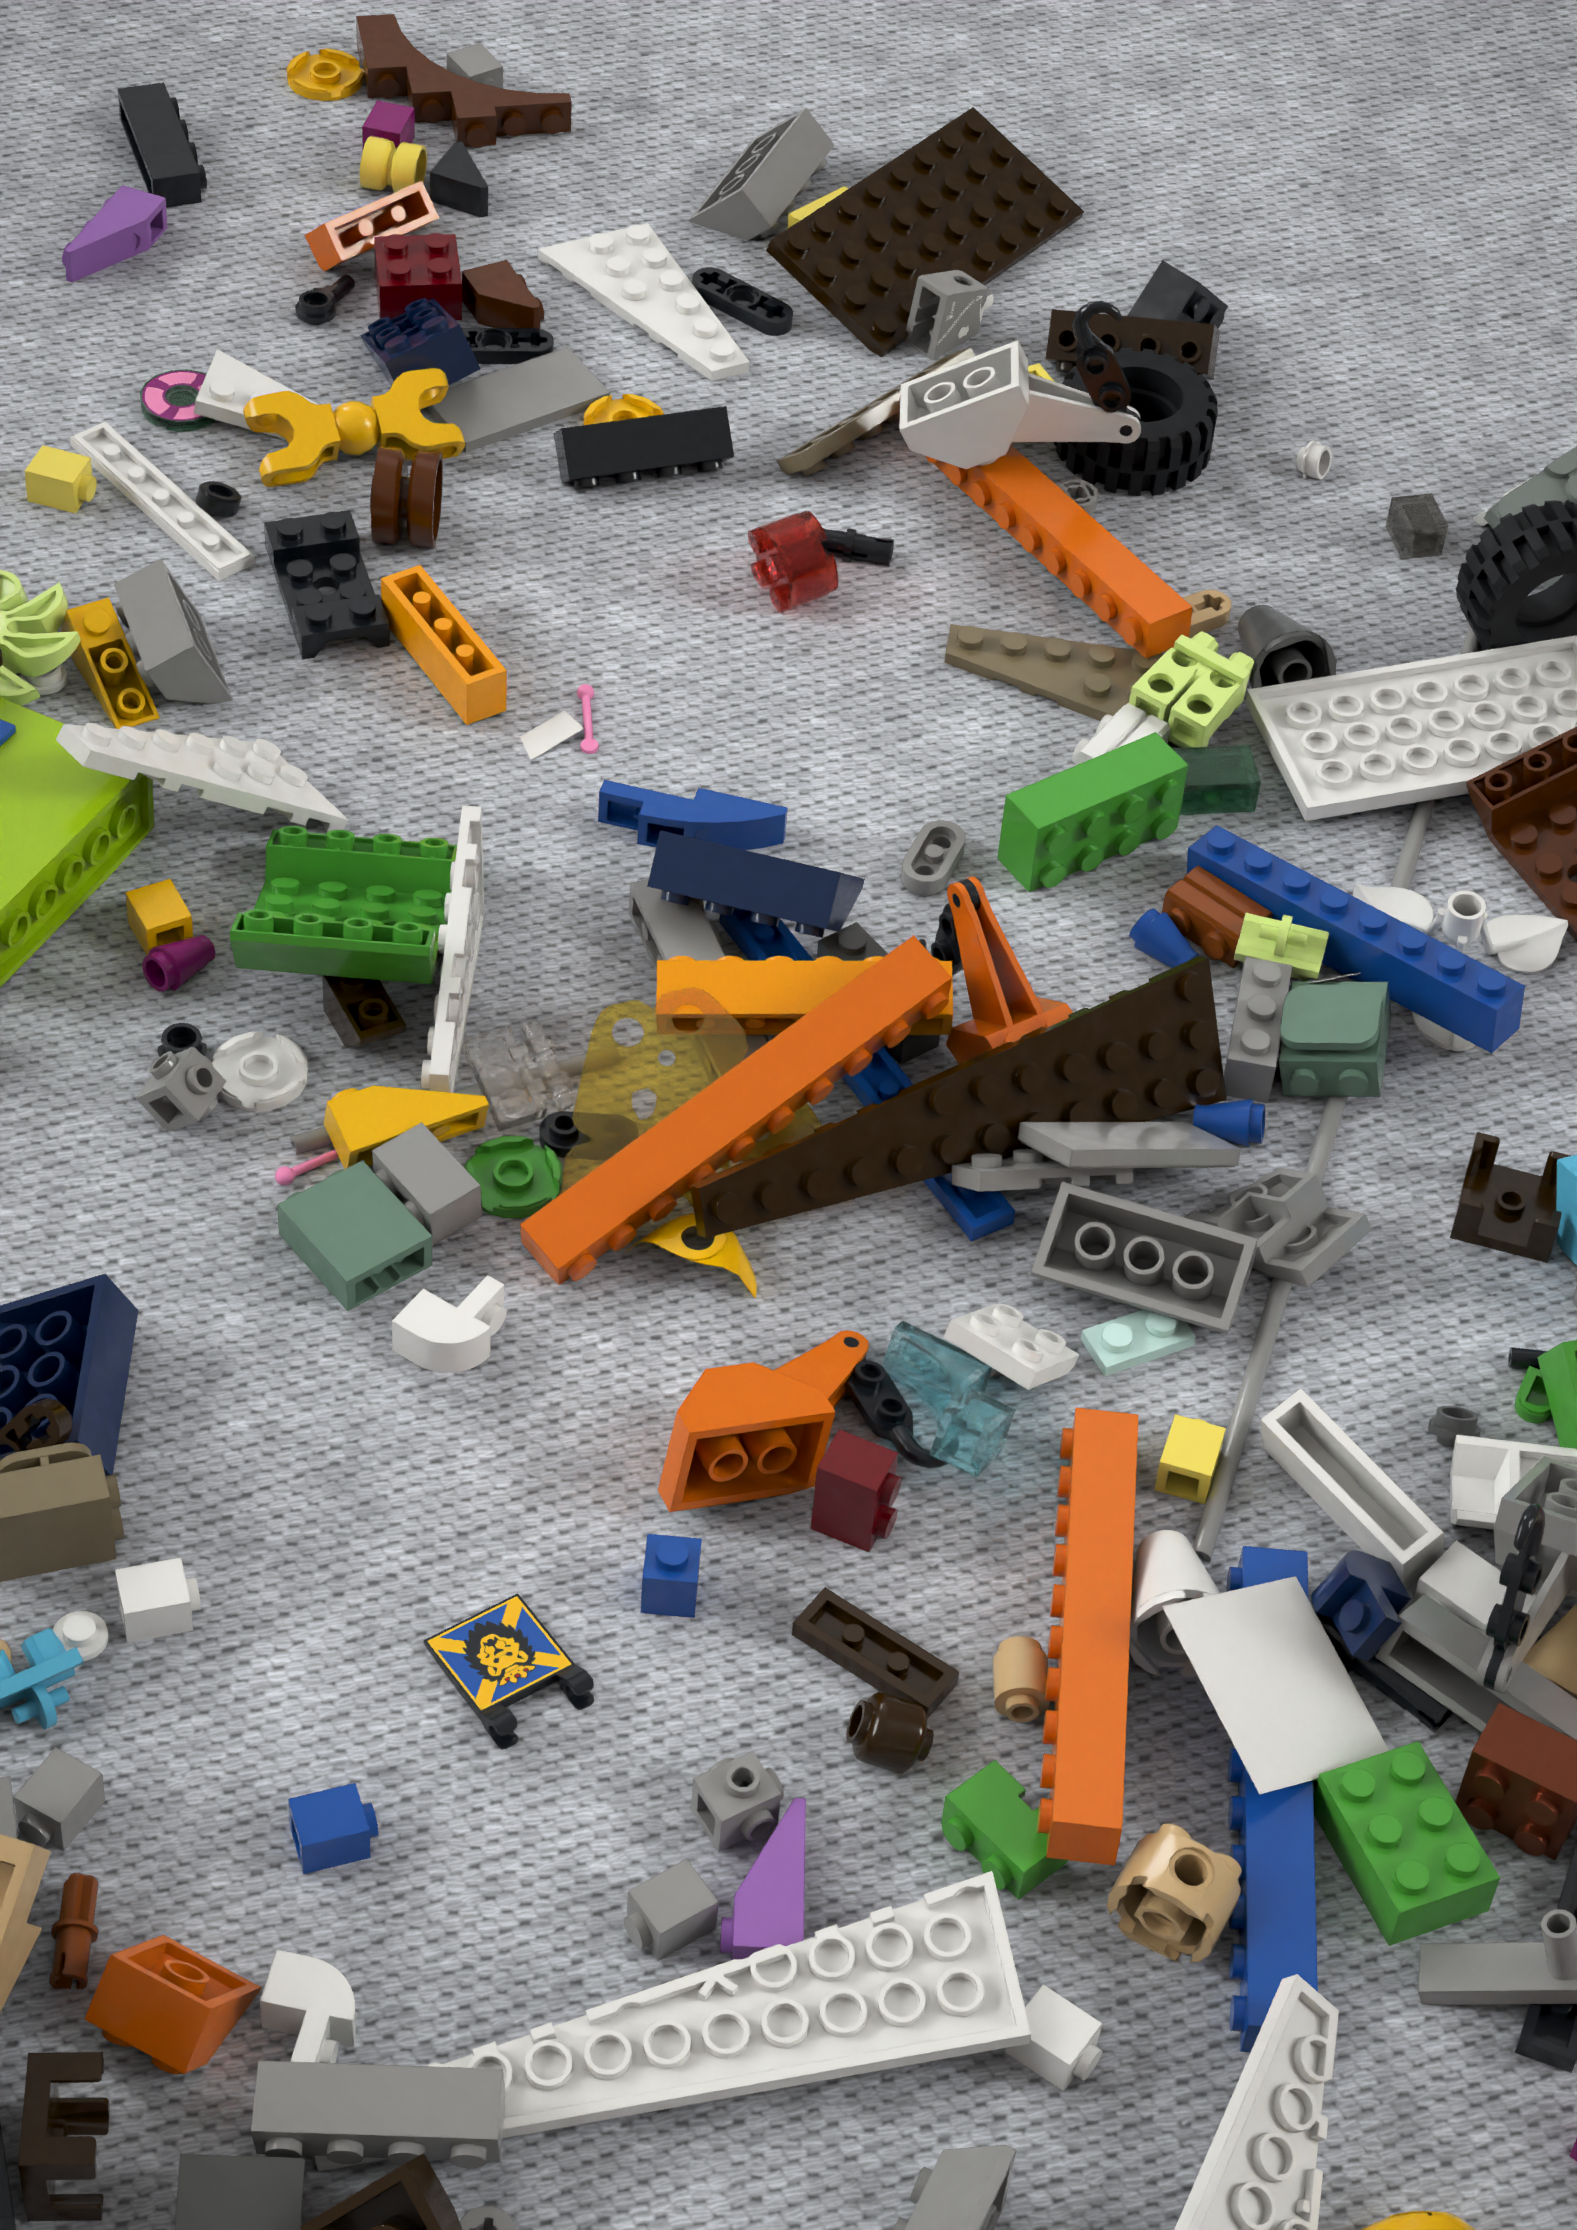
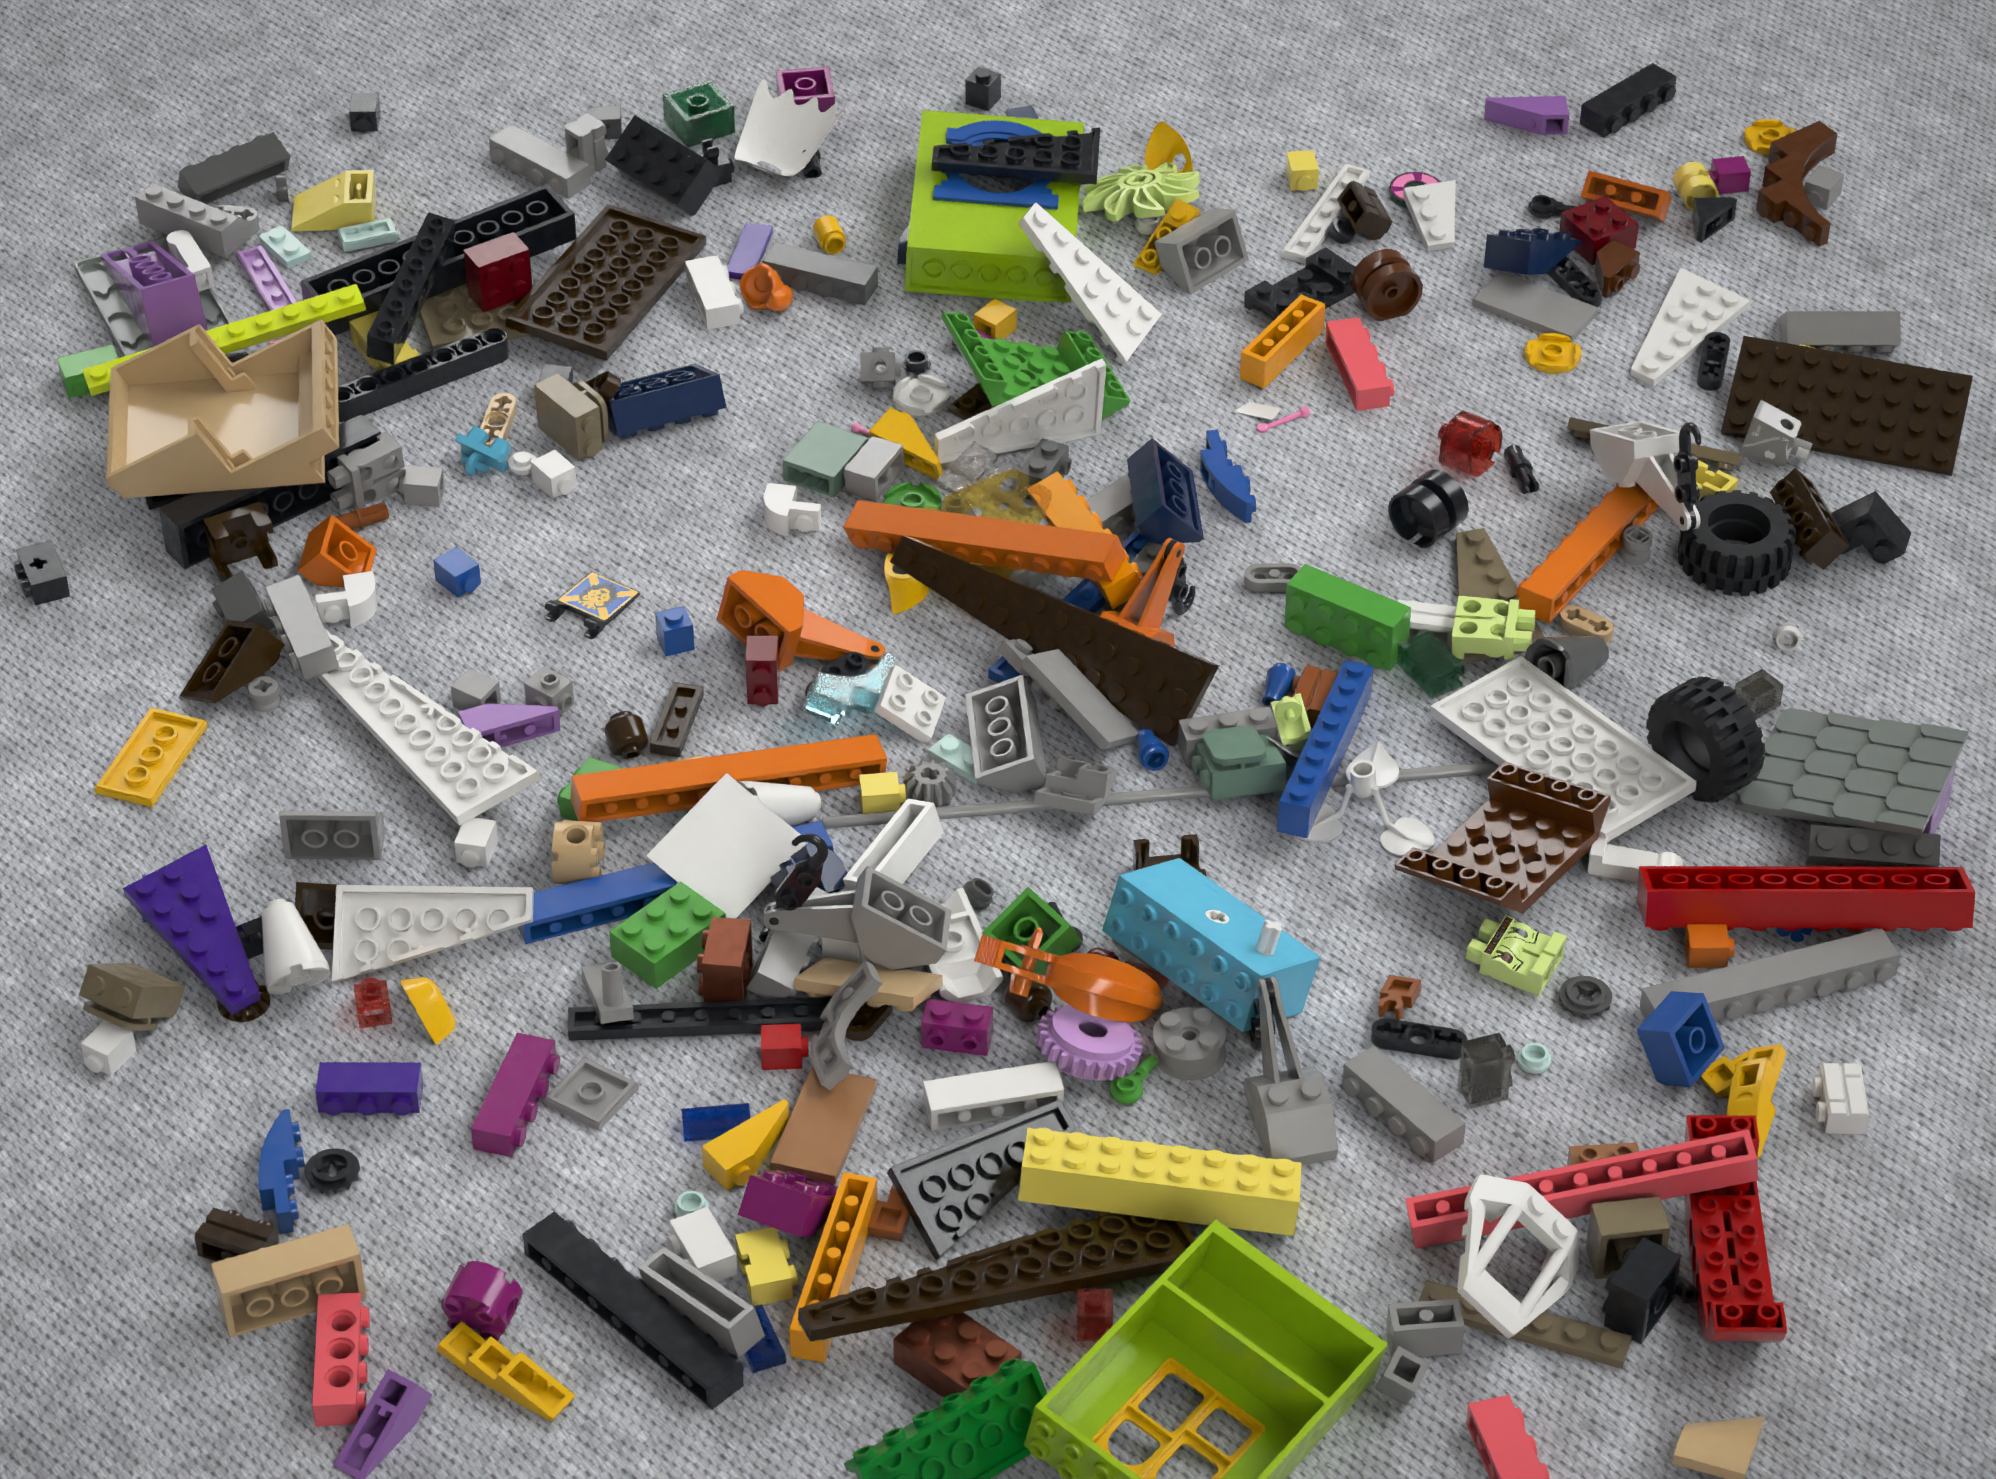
camera: 70 degrees right, 5 degrees down
yellow piece [243,368,465,487] -> none
black brick [553,406,734,490] -> none
none -> light grey gear [903,759,957,807]
none -> dark grey brick [1018,438,1072,501]
none -> coral brick [1325,317,1394,411]
none -> dark brown brick [1337,181,1392,241]
none -> black wheel [1388,469,1469,548]

